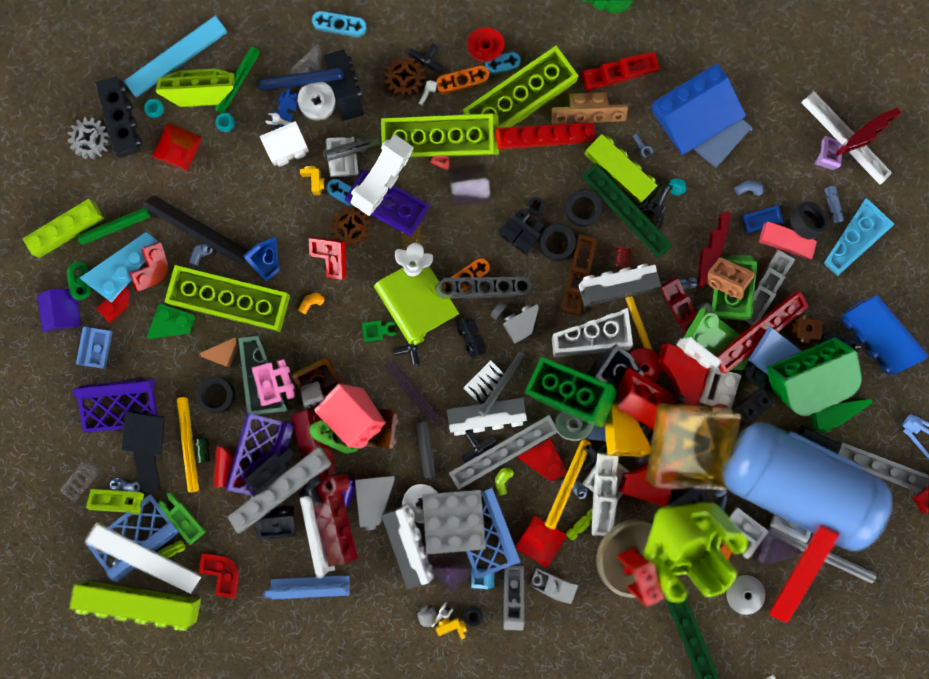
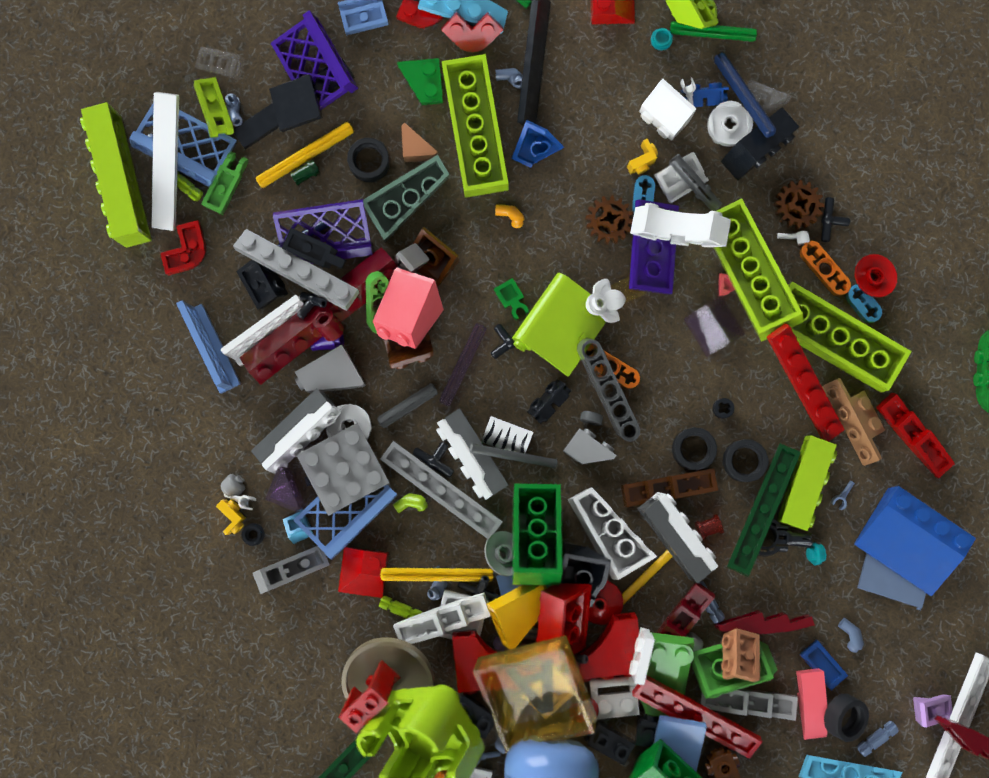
camera: 70 degrees right, 0 degrees up
red slope [214,446,249,487] -> none
bright pink plate [252,359,295,406] -> none
plate [309,236,346,280] -> none
medium azure beam [312,11,366,37] -> none
black hips [498,209,544,256] -> none
red wing [517,439,567,482] -> none
light grey slope [530,568,578,604] -> none

